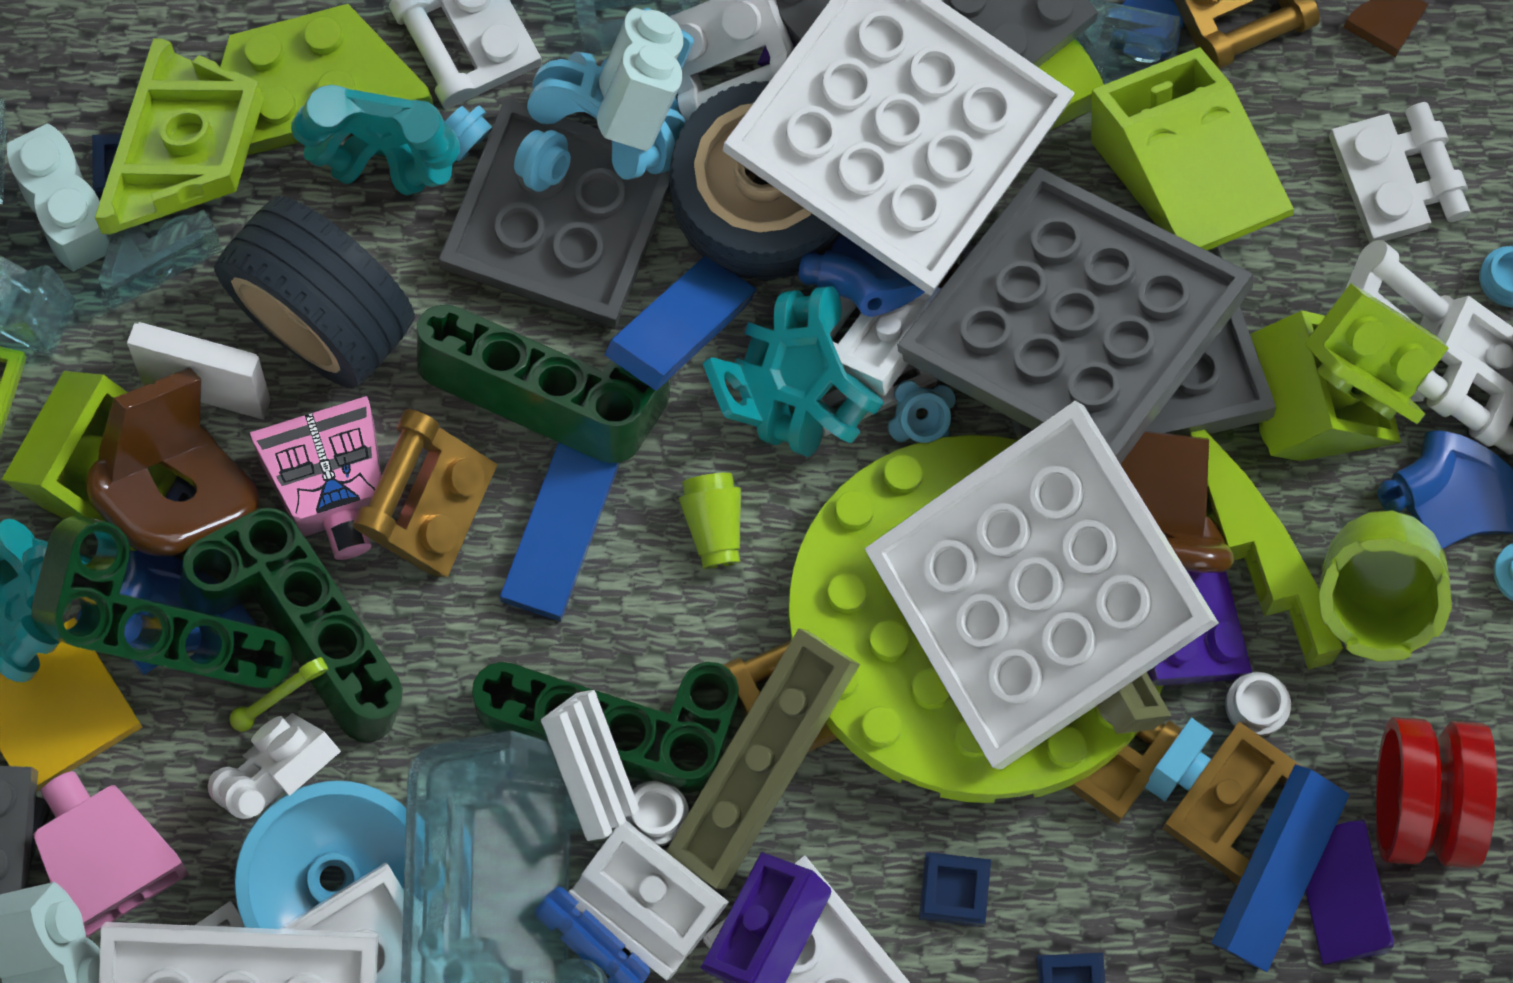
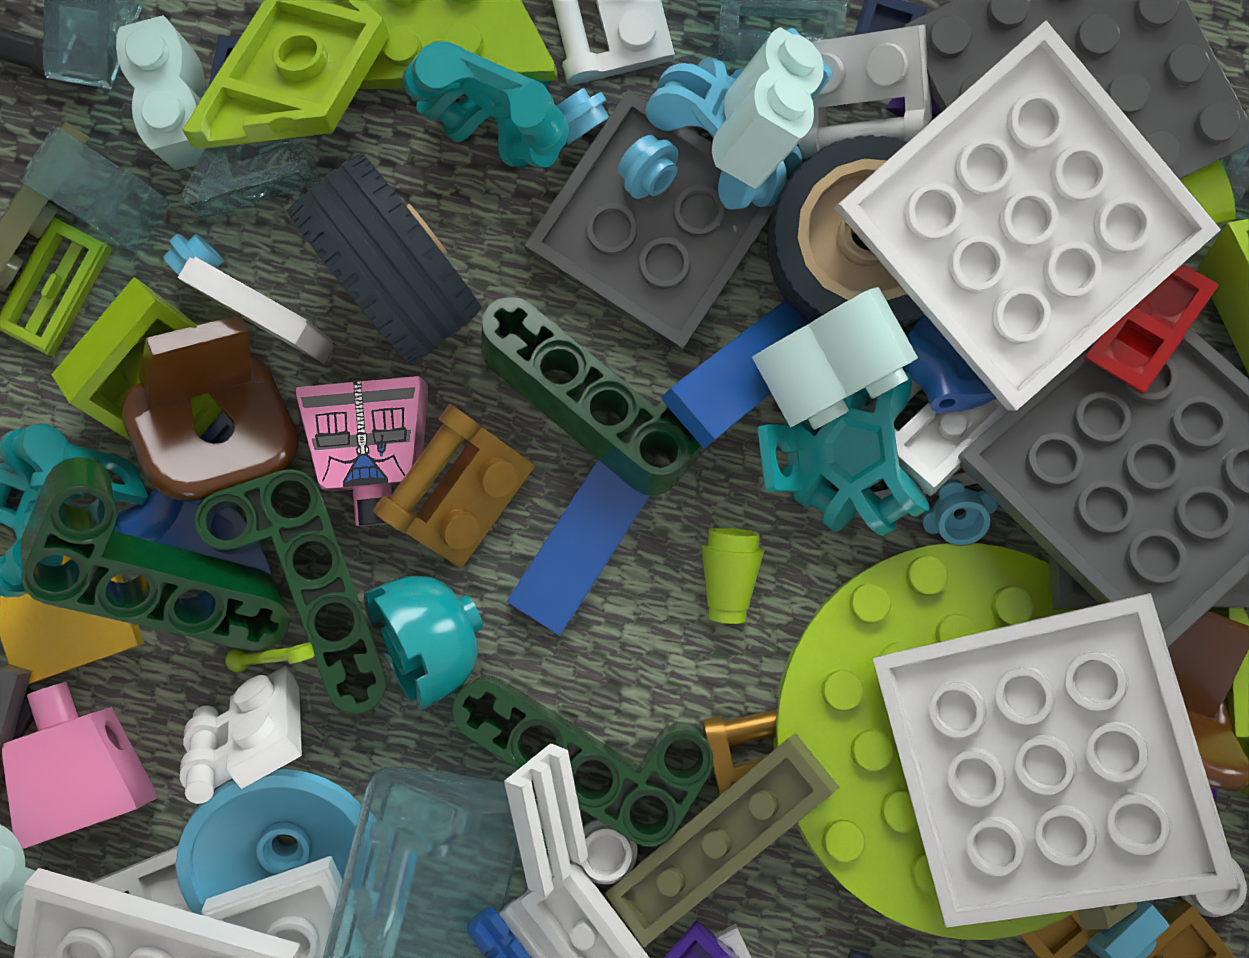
camera: 20 degrees right, 15 degrees up
none -> medium azure plate [163,234,224,275]
none -> teal cylinder [364,576,483,711]
none -> light aqua brick [752,287,918,430]
none -> red slope [1084,264,1219,394]

